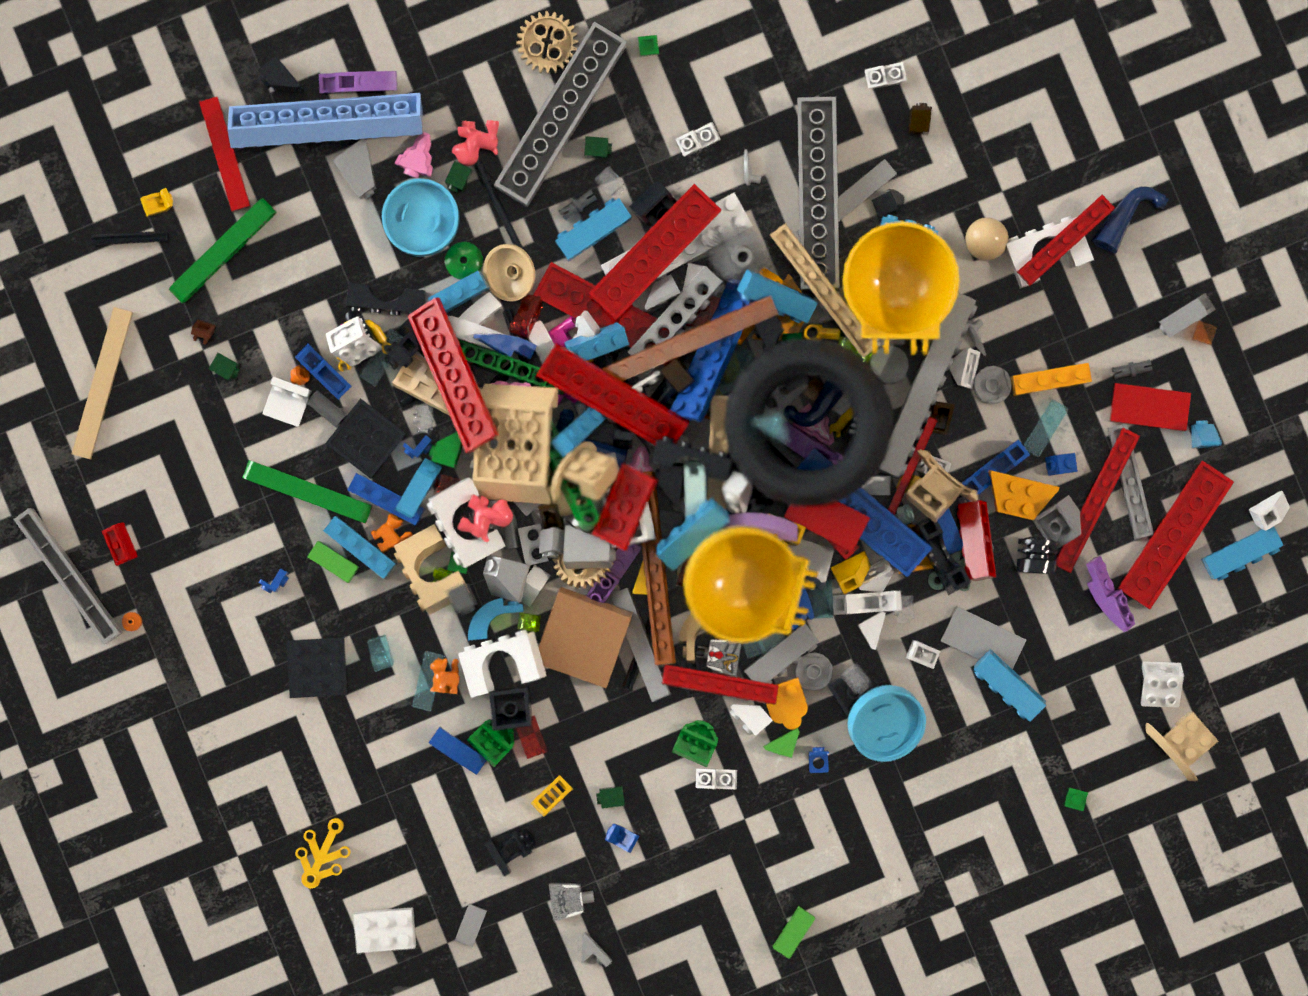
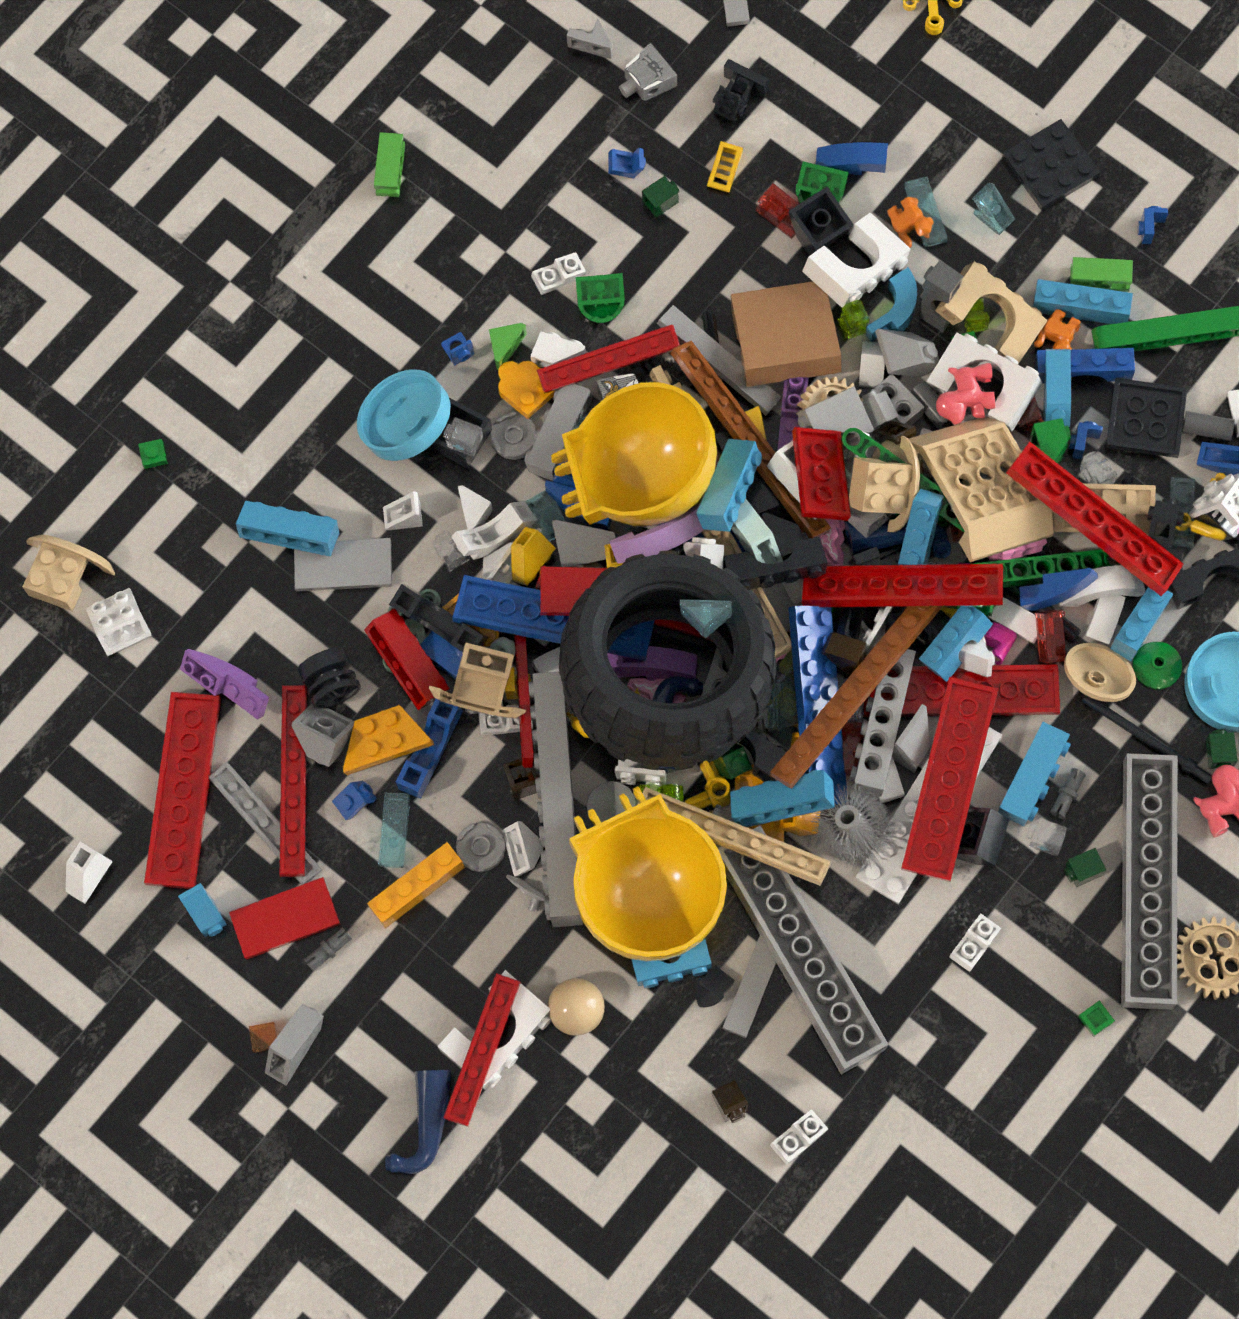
camera: 160 degrees right, 15 degrees down
light grey bar [744,149,761,186] -> none
dark azure brick [1201,526,1283,581] -> none

